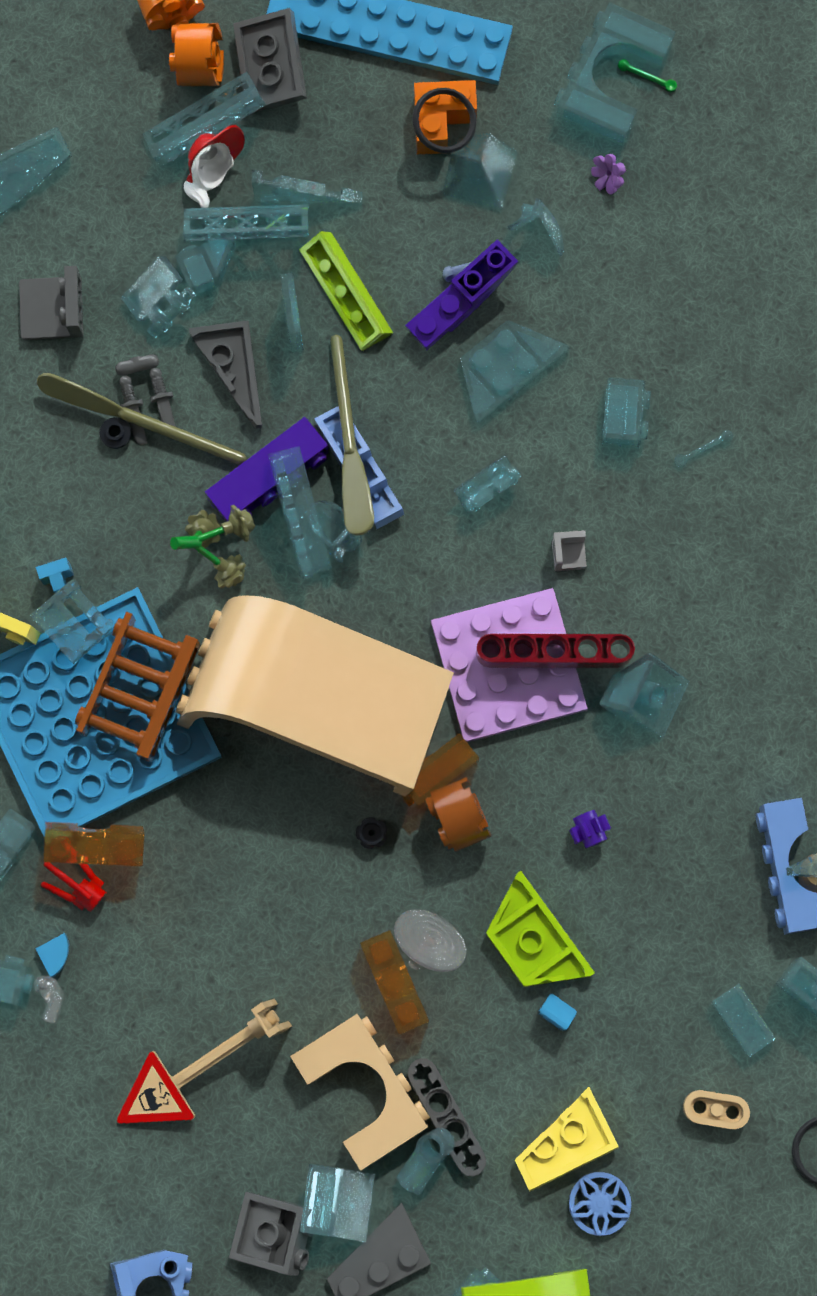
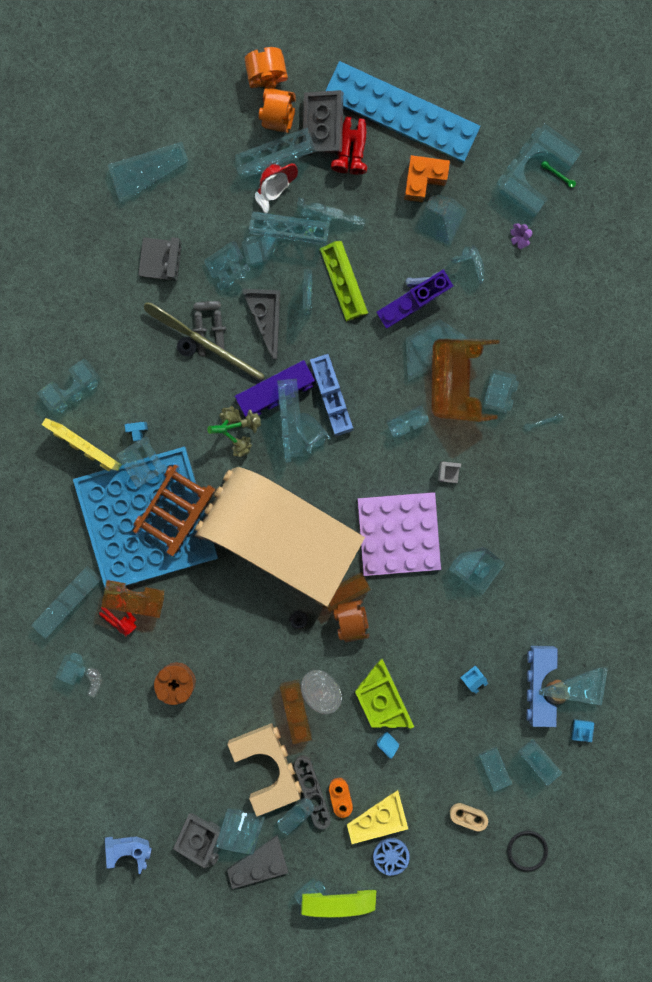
camera: 15 degrees right, 10 degrees up
dark azure tile [36,933,69,978] -> none
tan piece [117,999,292,1123] -> none
olive piece [330,335,375,536] -> none
black tyre [412,88,477,153] -> none
dark red beam [476,634,635,668] -> none
dark purple gear [569,810,611,849] -> none
none -> dark orange brick [154,662,196,705]
none -> orange plate [329,778,353,818]
none -> red piece [331,117,368,175]
none -> clear orange windscreen [432,338,500,422]
none -> dark azure tile [460,666,488,693]

